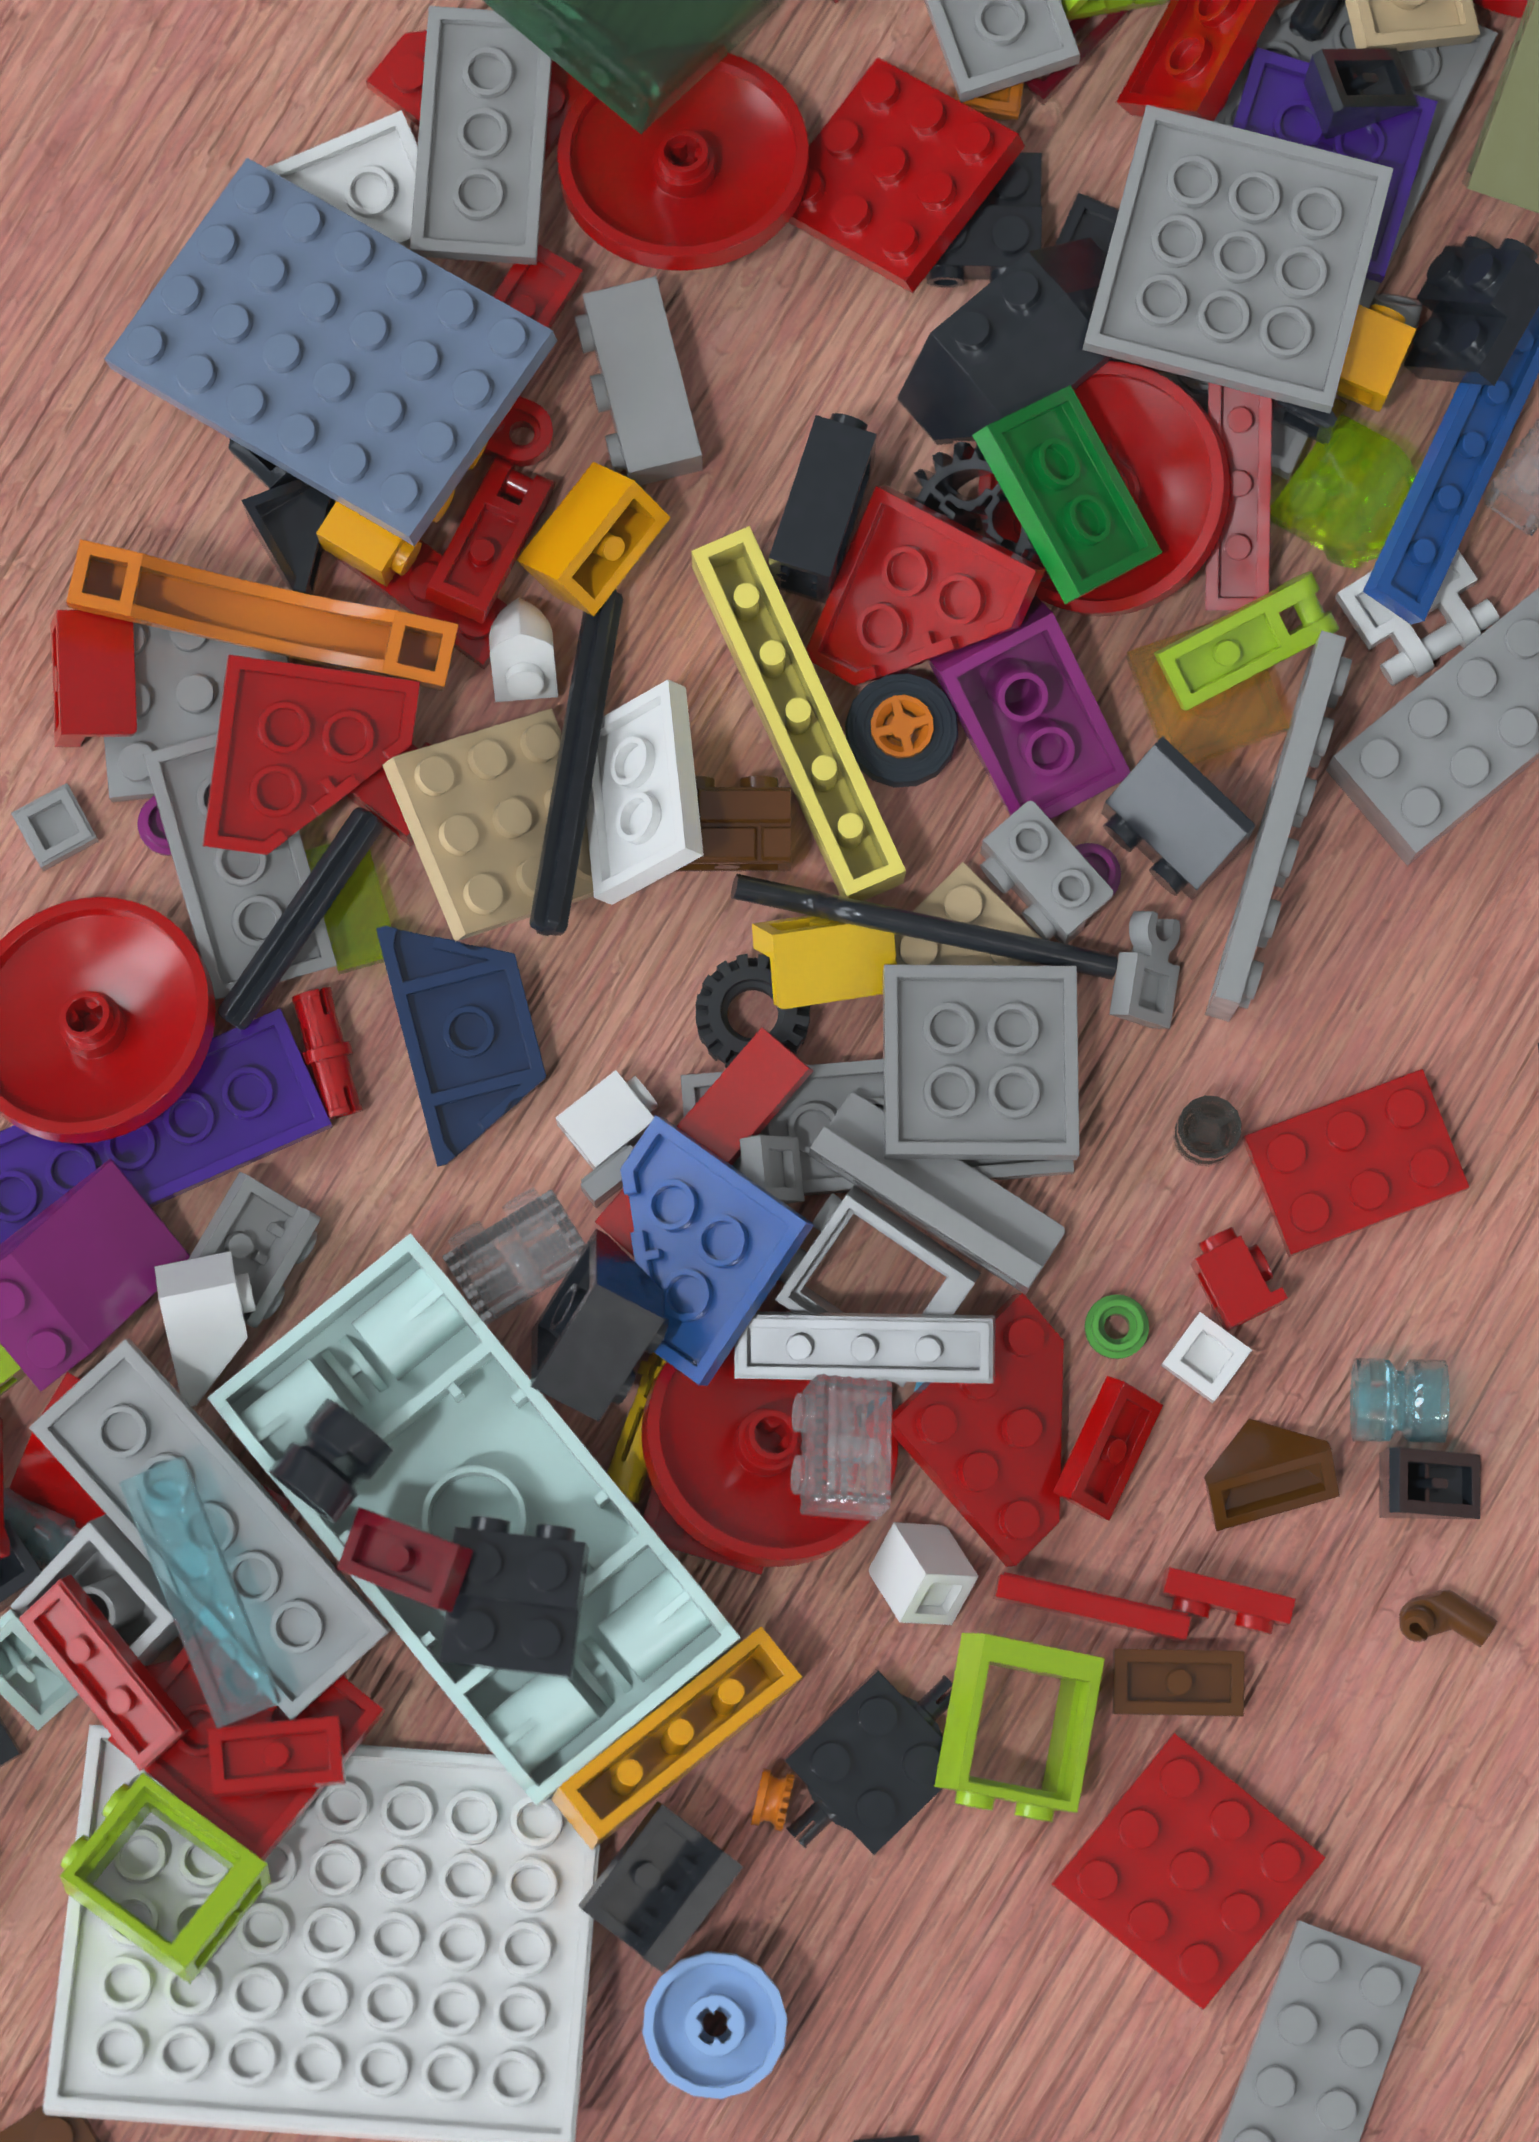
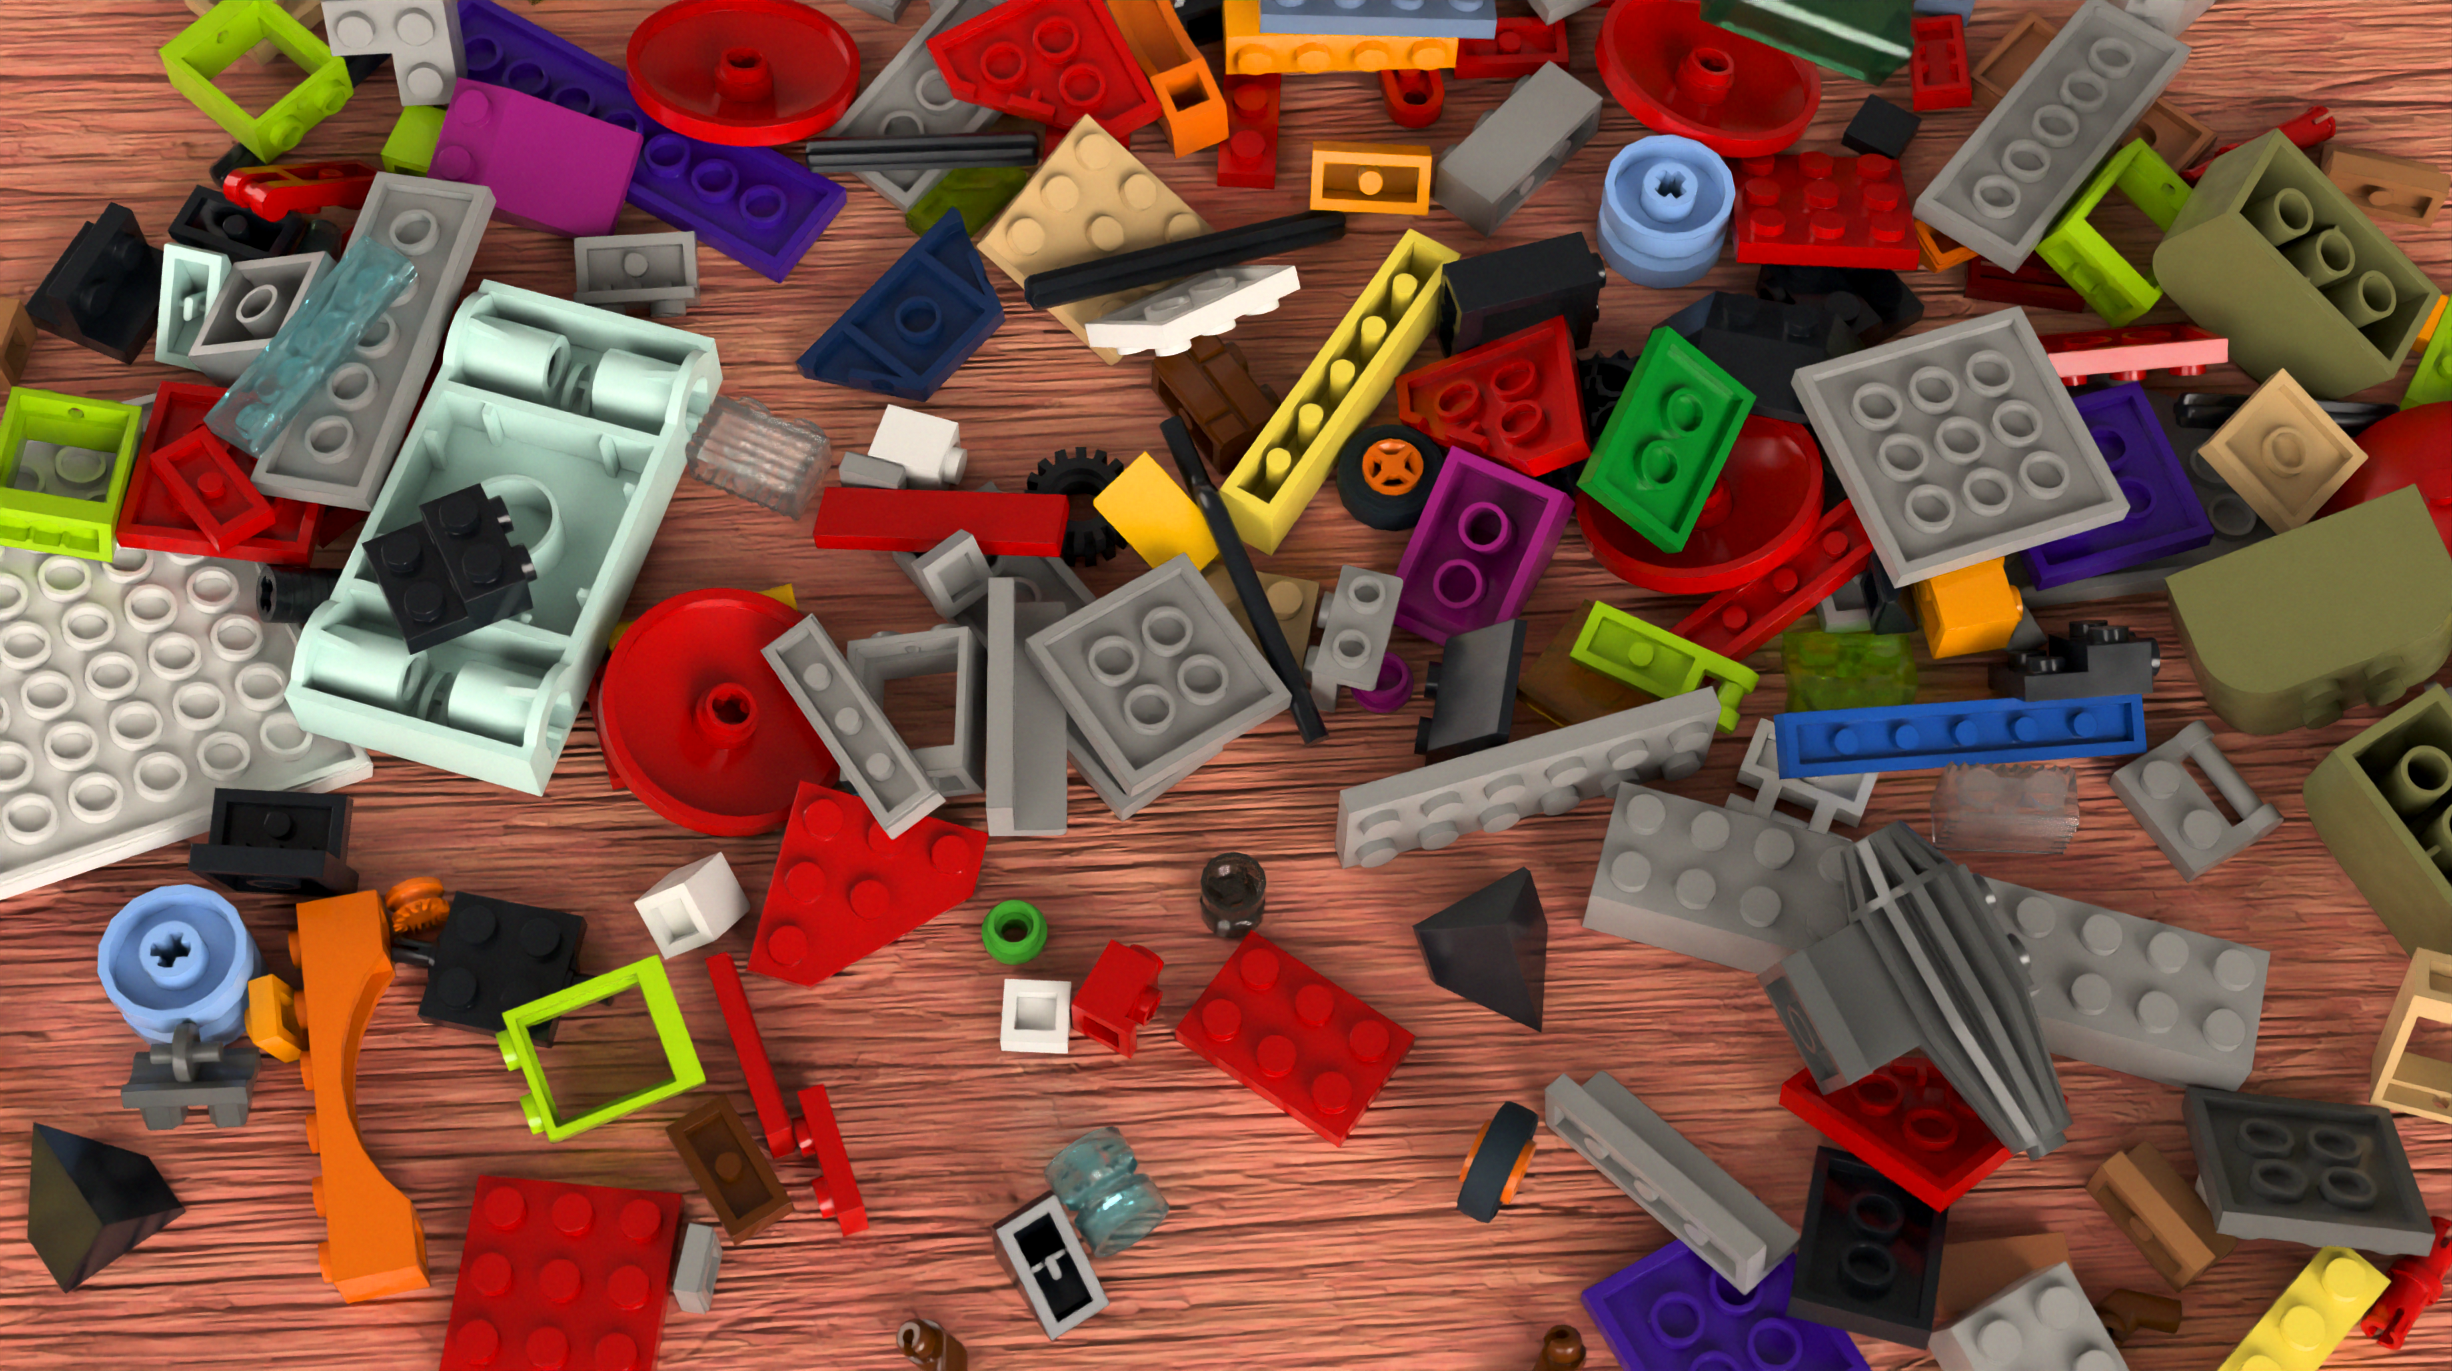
camera: 55 degrees right, 20 degrees down
tile [18,1574,193,1771] -> none
white slope [155,1251,256,1407] -> none
black wheel [269,1398,393,1524] -> none
red pin [291,987,363,1120] -> none
dark red plate [337,1507,474,1613] -> none
red plate [425,456,555,624] -> none
white plate [489,597,558,702] -> none
black slope [531,1229,669,1422] -> none
light orange brick [551,1626,802,1850] -> none
plate [620,1115,814,1386] -> none
clear brick [791,1374,892,1521] -> none
red plate [1053,1375,1163,1521] -> none
light grey plate [1109,911,1180,1029] -> none
reddish brown slope [1204,1419,1340,1531] -> none
black slope [1304,48,1418,140] -> none
none -> dark grey hips [120,1023,262,1130]
none -> light orange plate [244,974,309,1063]
none -> black hinge [256,566,344,624]
none -> orange arch [288,889,431,1303]
none -> light grey tile [673,1223,723,1314]
none -> black slope [1412,867,1548,1032]
none -> light blue wheel [1596,135,1736,289]
none -> black tile [1841,93,1922,159]

